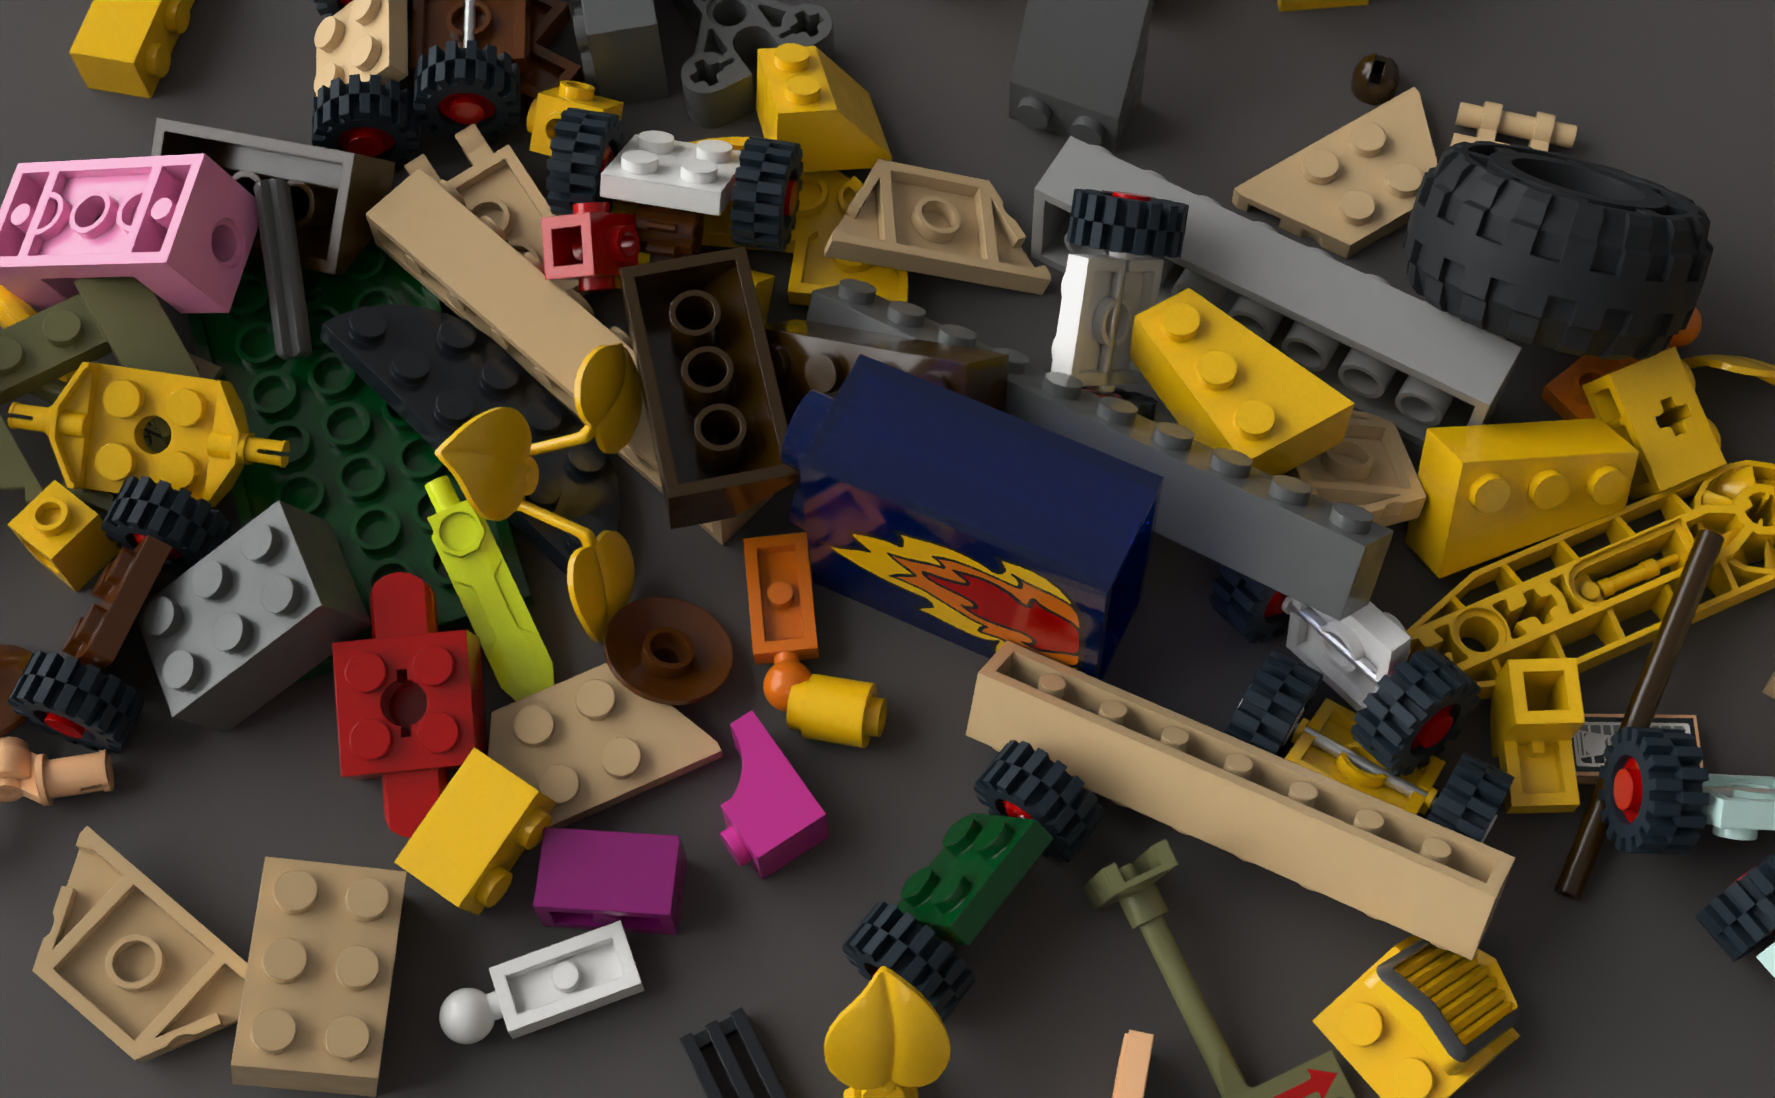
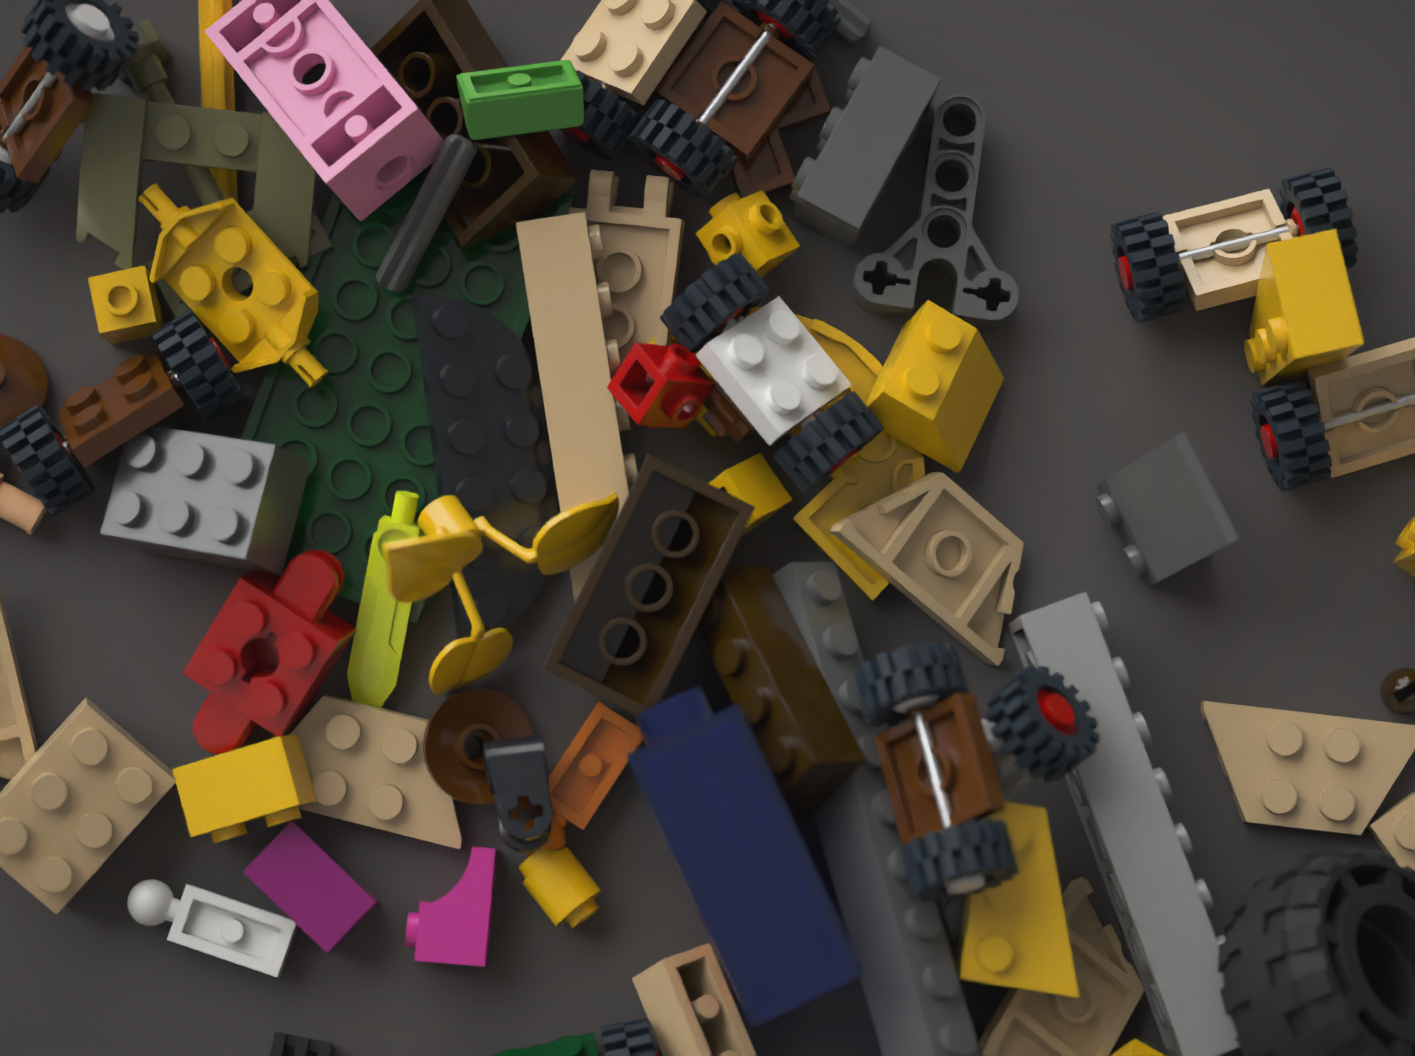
camera: 30 degrees right, 20 degrees up
none -> bright green slope [457,60,584,140]
none -> black piece [482,734,552,853]
none -> plate [853,641,1019,903]

